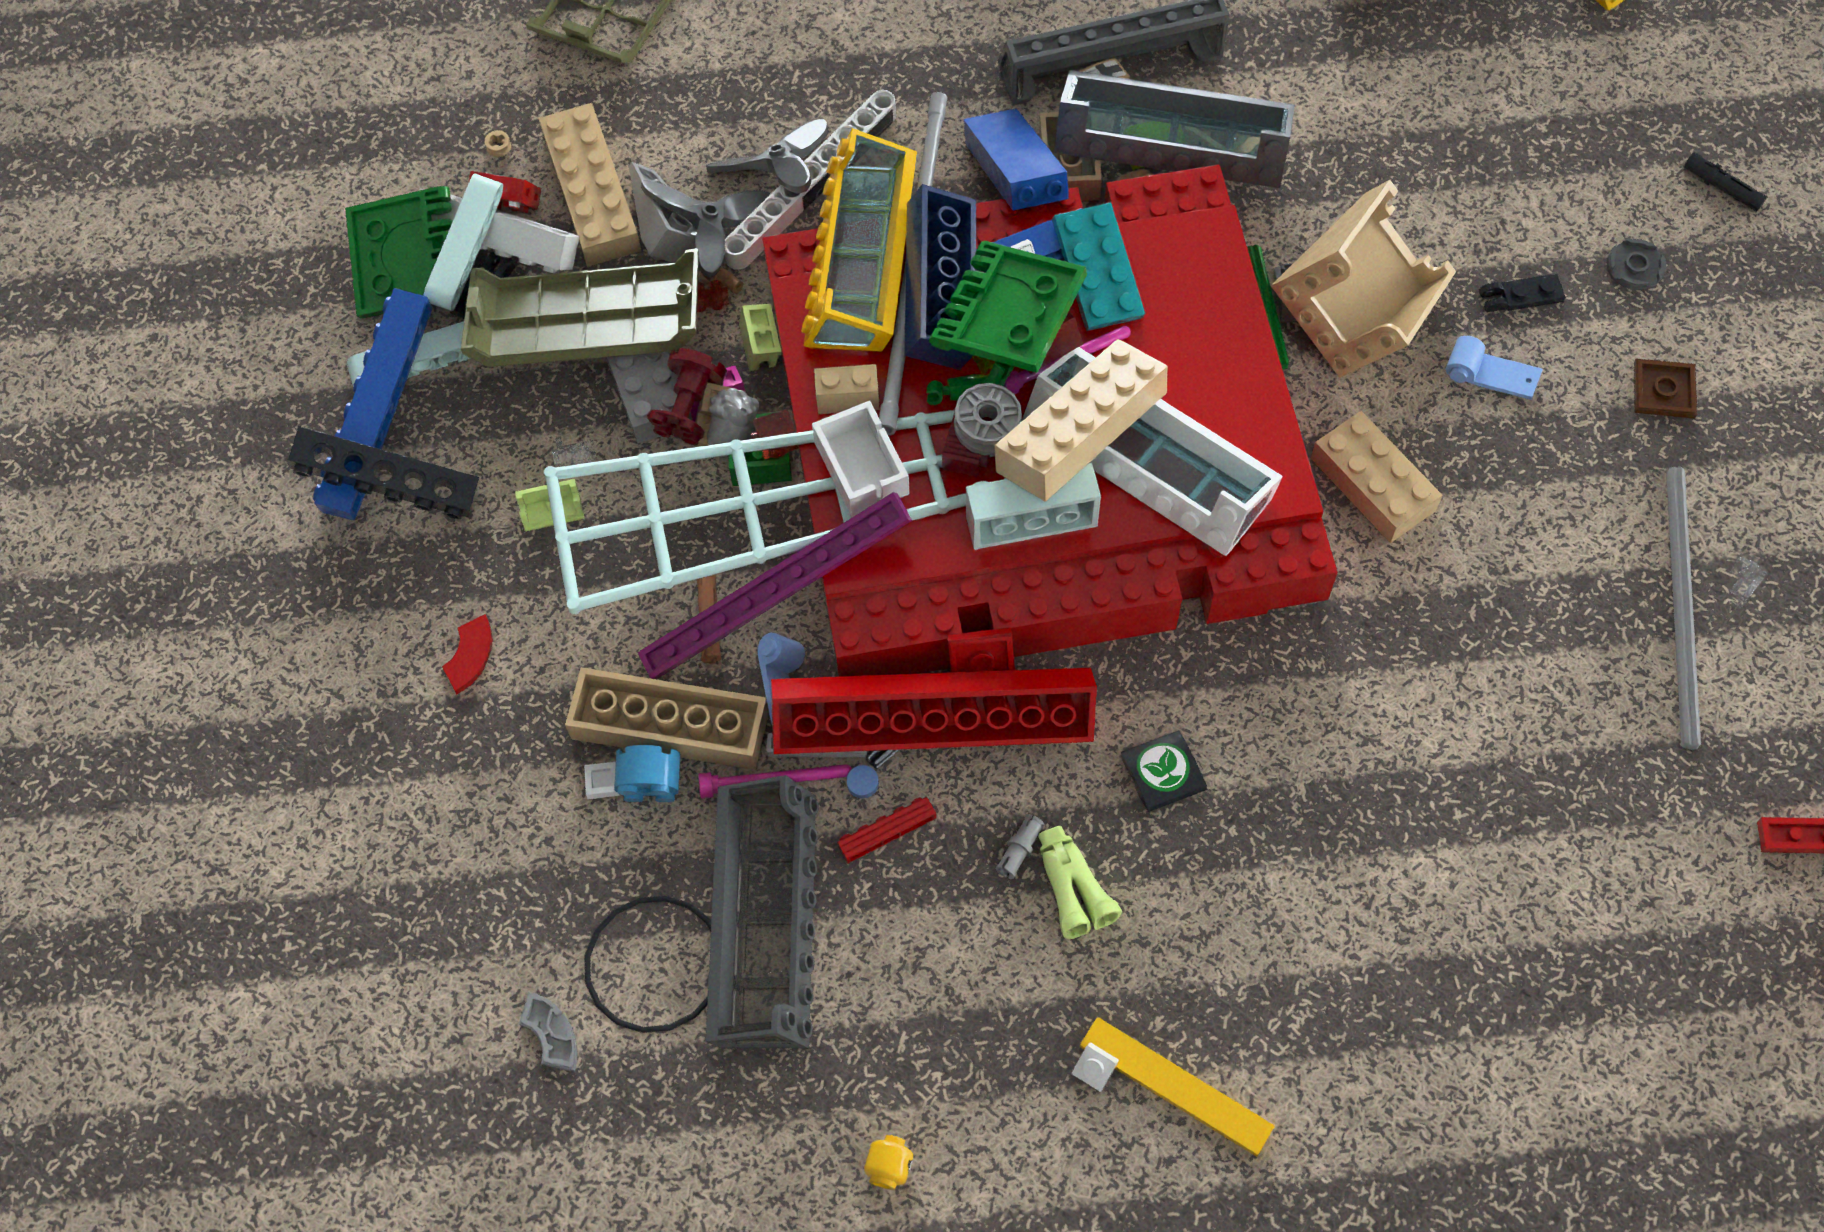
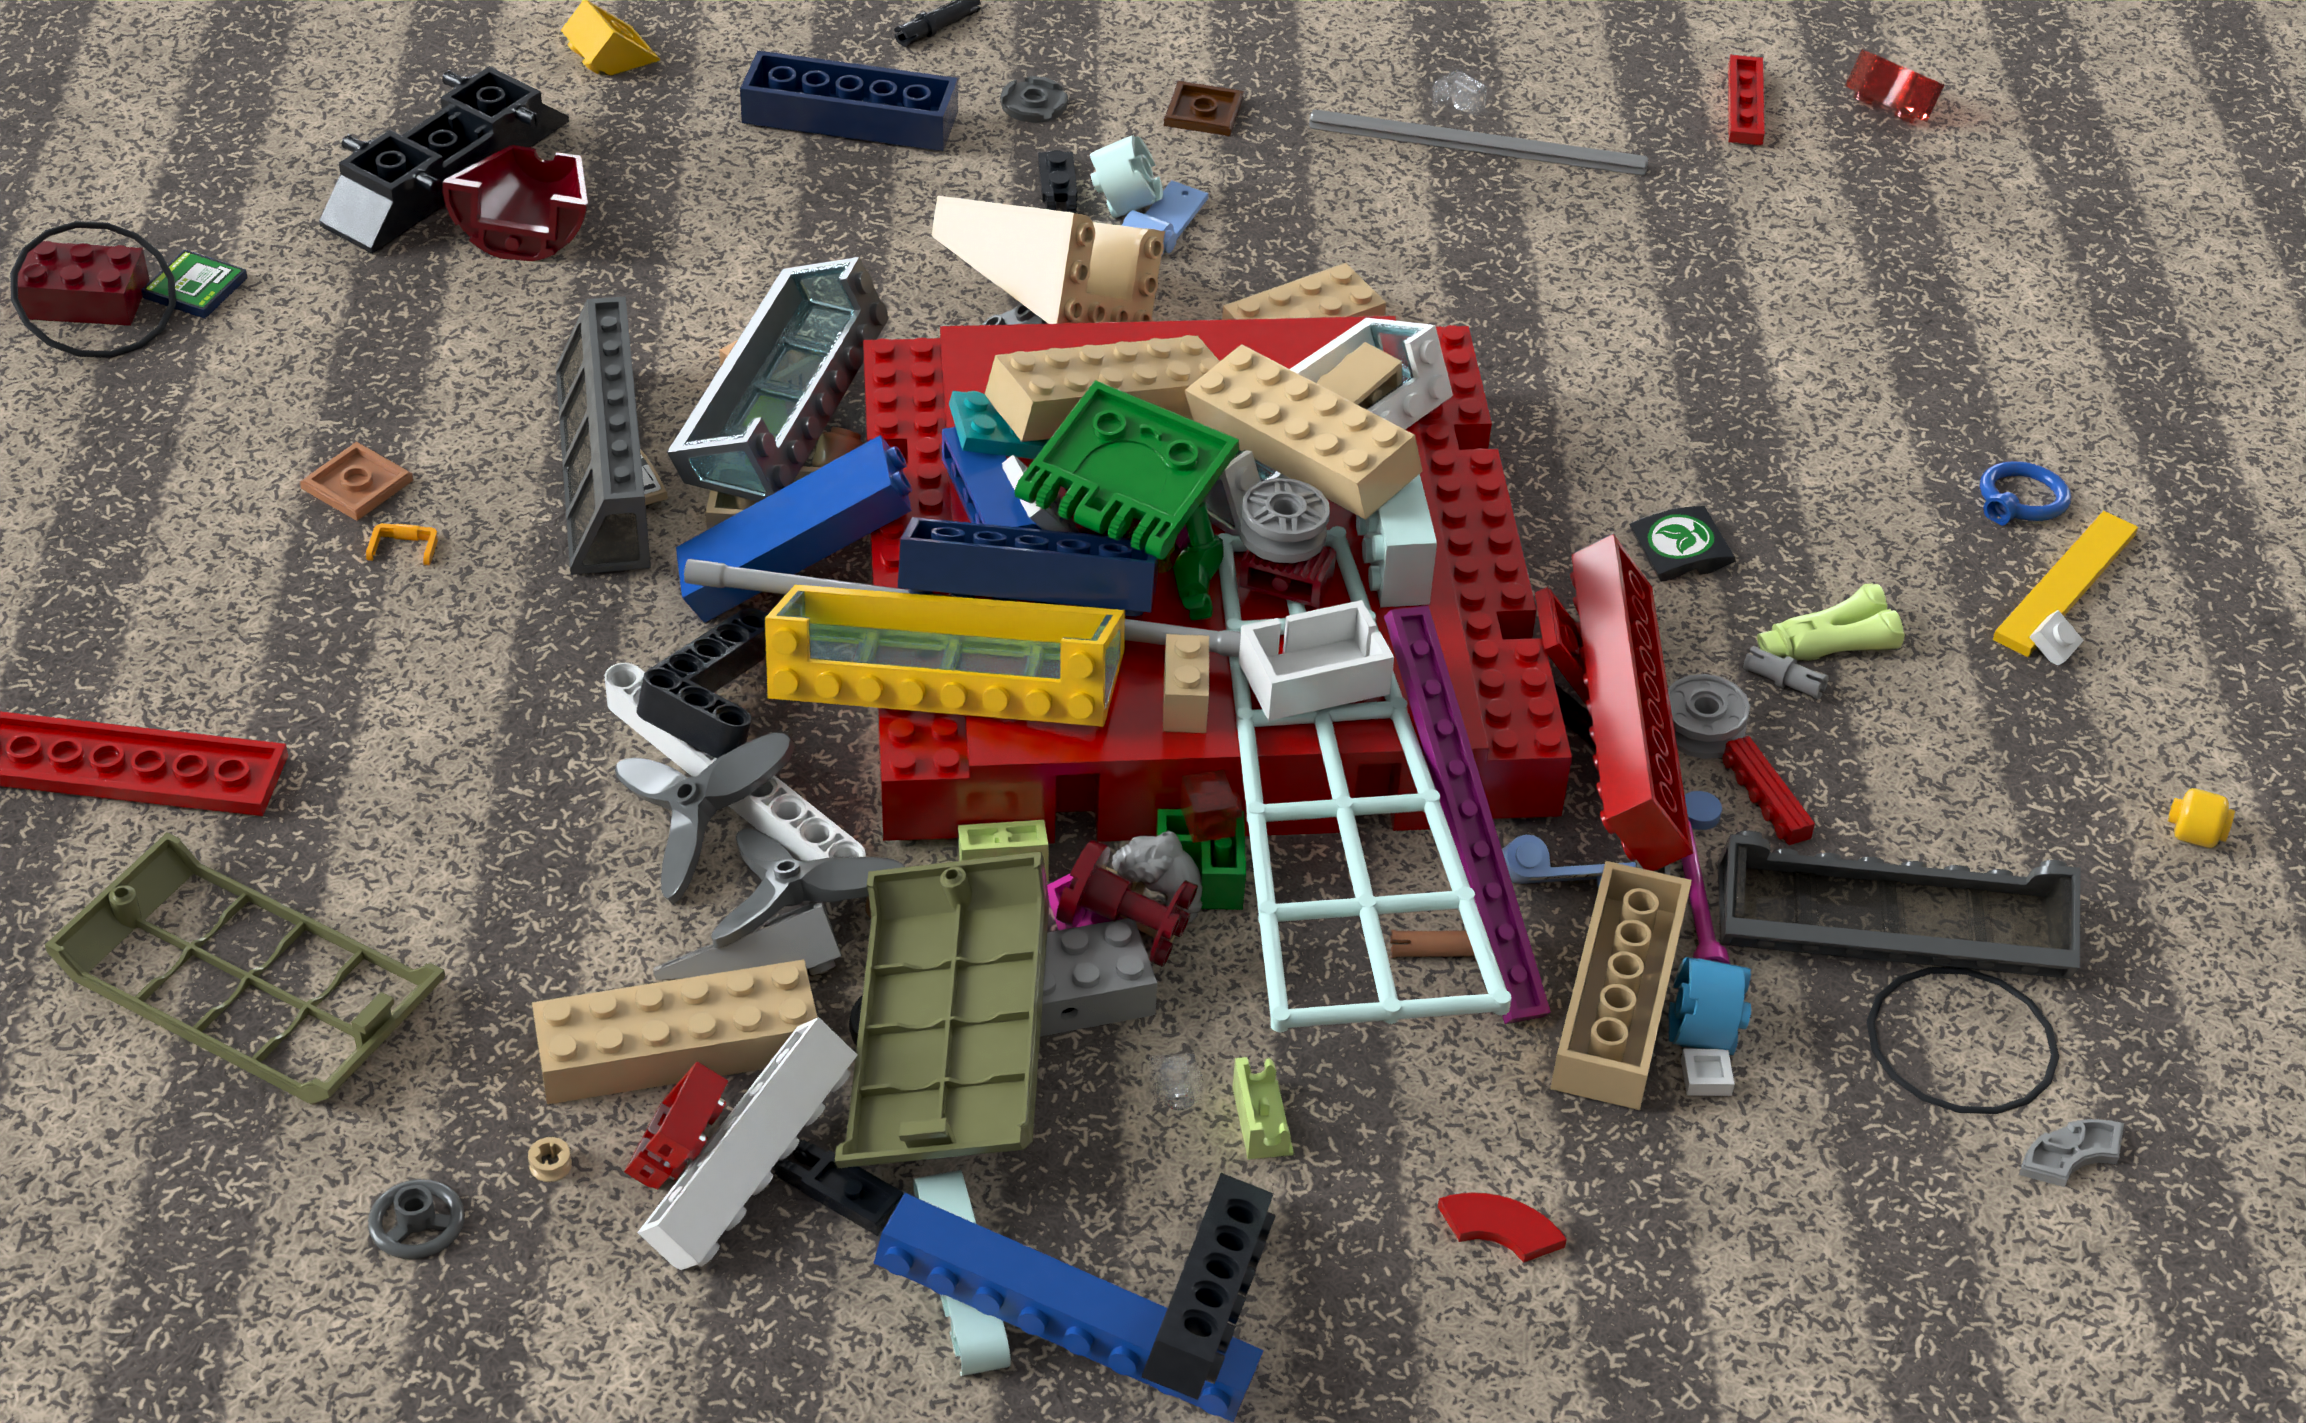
camera: 90 degrees left, 20 degrees down
green hinge [345,186,462,319] -> none
light aqua beam [423,174,503,311] -> none
none -> dark grey piece [368,1179,465,1259]
none -> black beam [636,609,768,759]
none -> dark blue brick [740,50,958,151]
none -> tan brick [985,335,1220,442]
none -> light aqua brick [1090,135,1163,218]
none -> tan brick [1317,342,1402,410]
none -> light grey wheel [1668,674,1750,759]
none -> blue piece [1980,461,2071,526]

